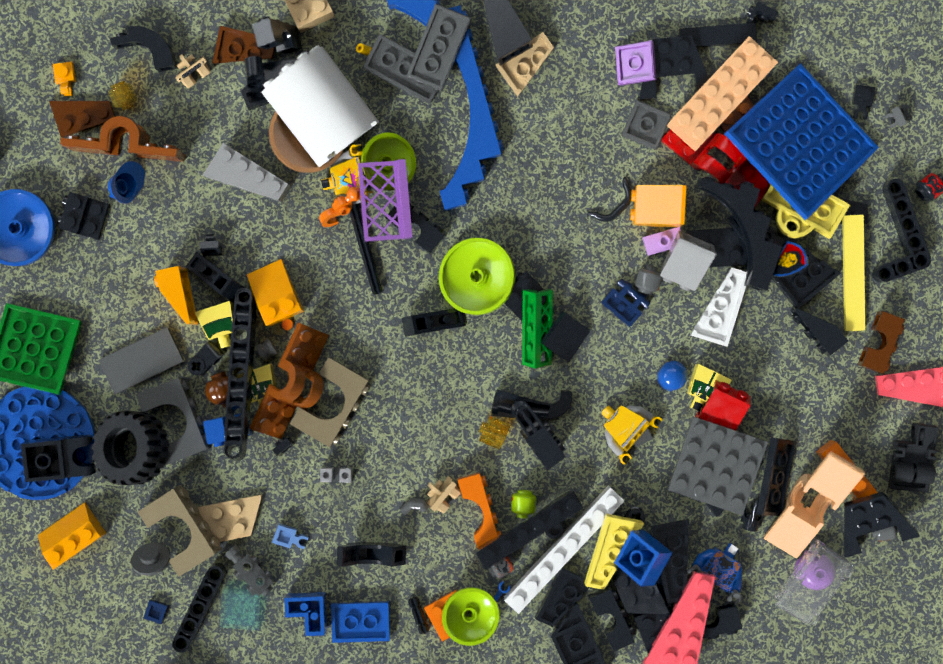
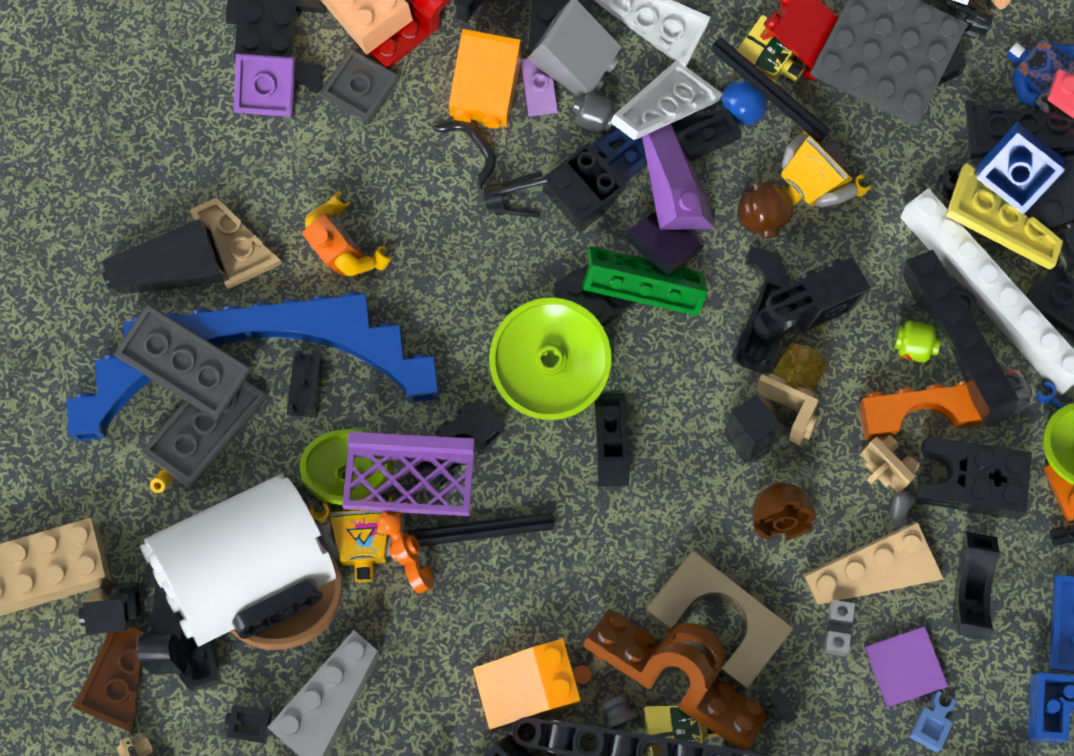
camera: 80 degrees left, 15 degrees down
none -> black bracket [224,705,273,744]
none -> black beam [232,579,323,639]
none -> black hinge [287,350,324,418]
none -> torso [302,191,393,278]
none -> black plant [483,171,550,218]
none -> black slope [542,143,627,233]
none -> white wing [611,60,722,140]
none -> medium lavender wedge [642,124,714,230]
none -> black wing [671,110,742,162]
none -> black axle [711,37,830,142]
none -> black wedge [724,394,792,463]
none -> reddish brown plant [737,182,793,239]
none -> reddish brown cylinder [753,482,816,540]
none -> tan bracket [757,374,819,445]
none -> tan wing [803,522,943,605]
none -> medium lavender tile [865,627,948,708]
none -> black brick [915,438,1032,520]

